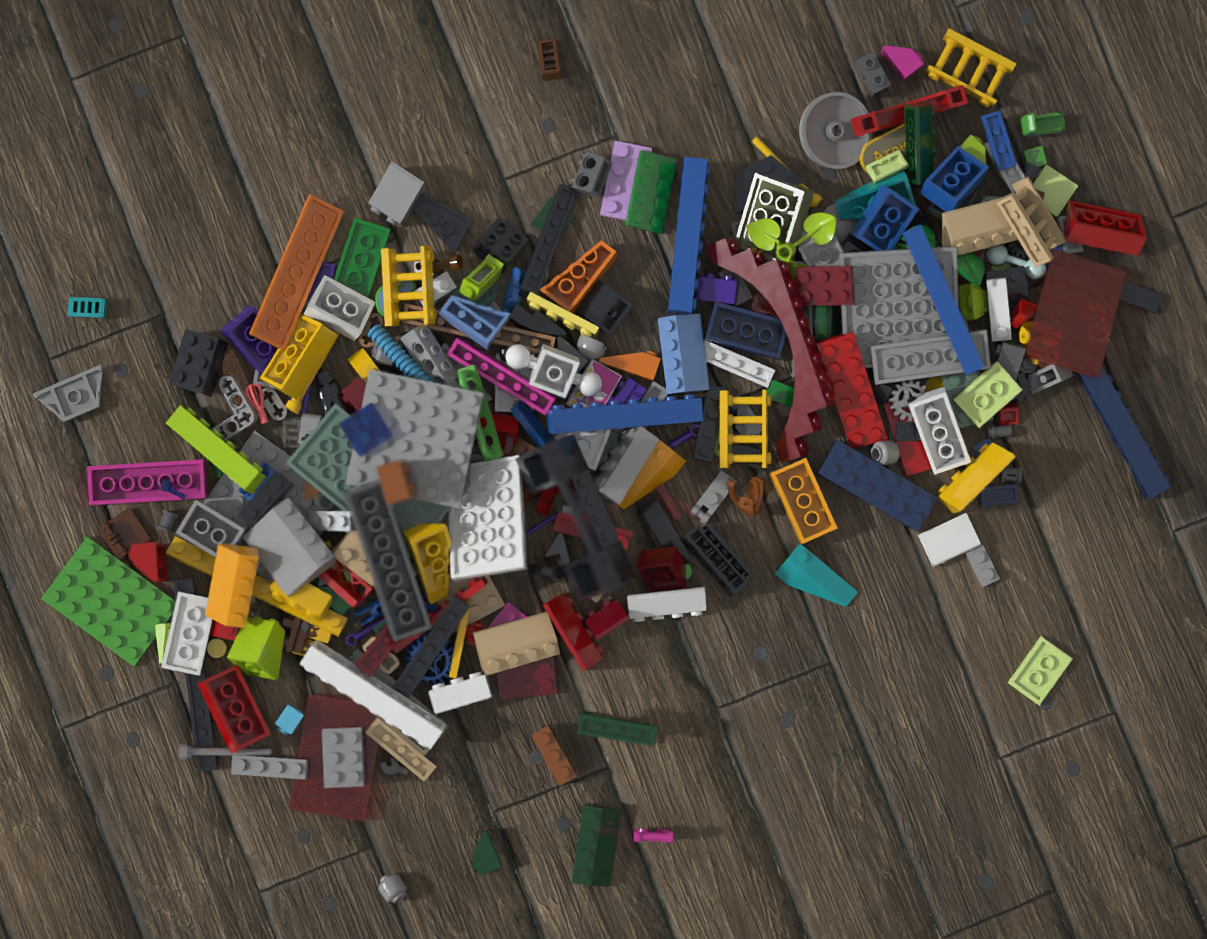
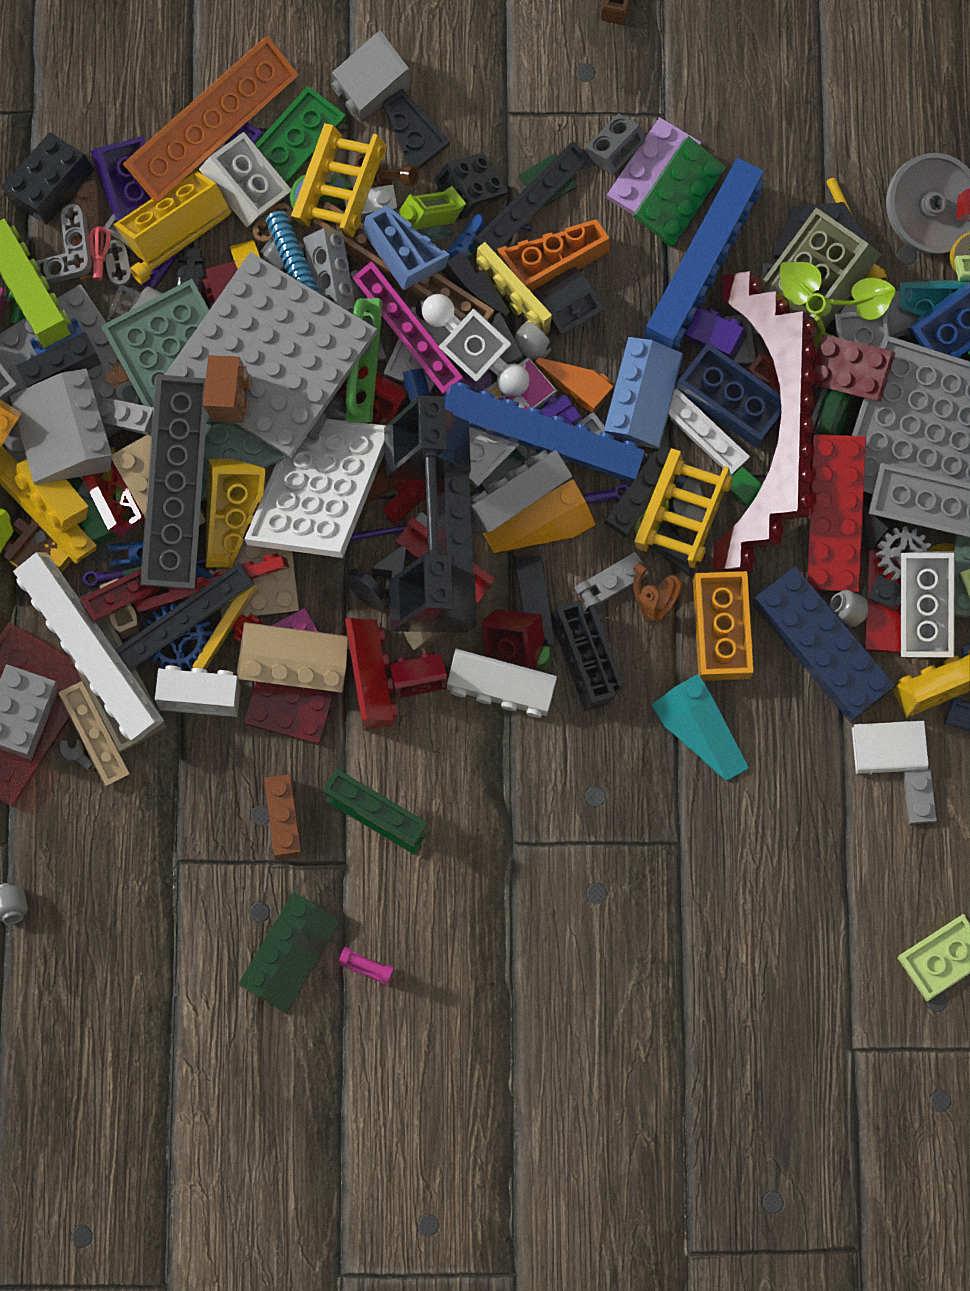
camera: 20 degrees right, 10 degrees down
clear blue tile [339,402,393,457] -> none
dark green slope [471,829,502,876] -> none
clear red tile [657,484,682,521] -> none

